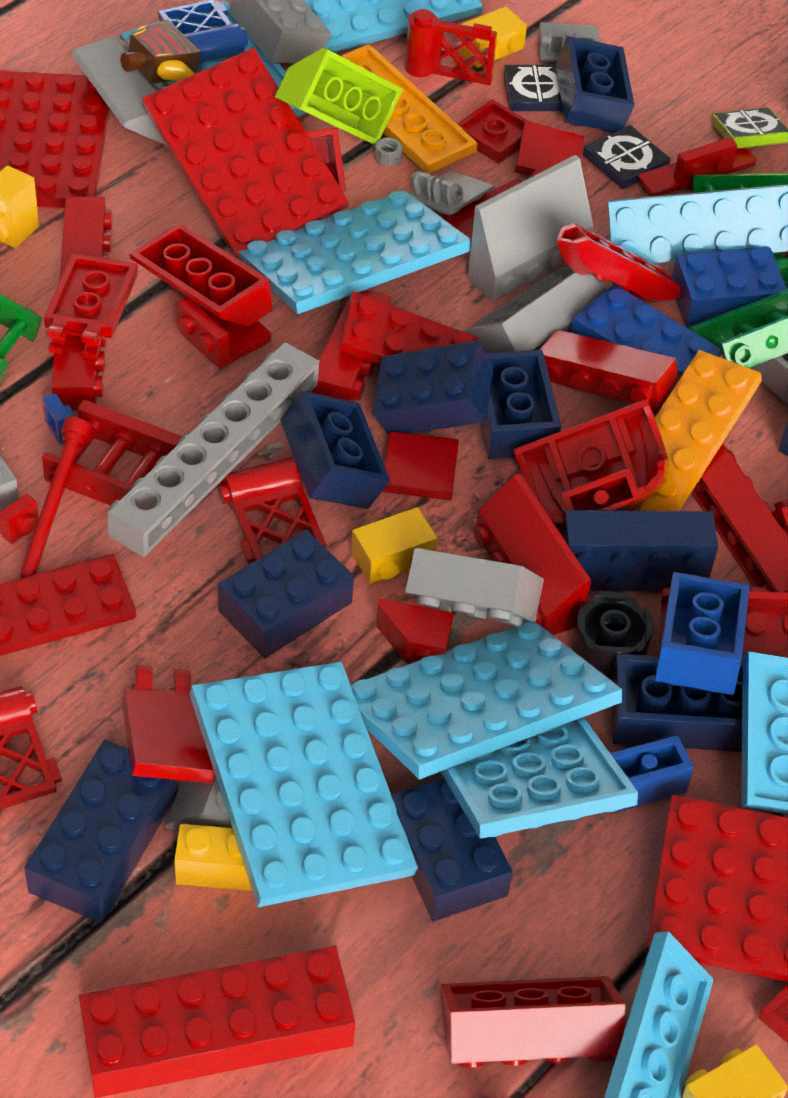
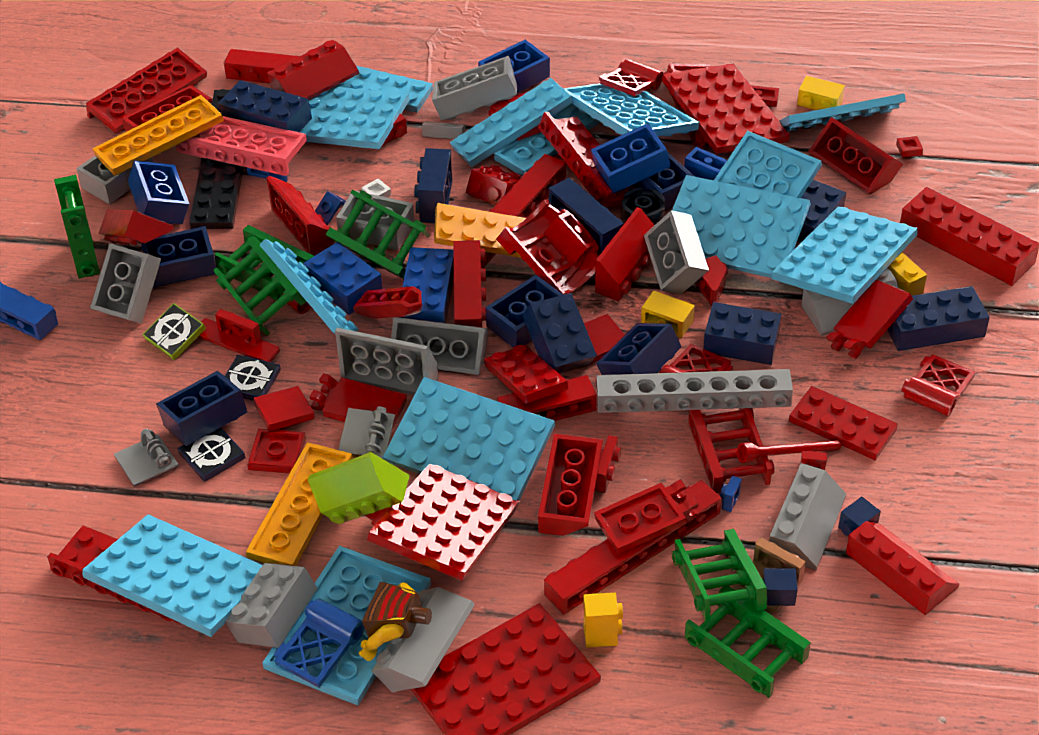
camera: 120 degrees left, 5 degrees down
red piece [405,9,498,86] -> none
yellow brick [457,6,527,68] -> none

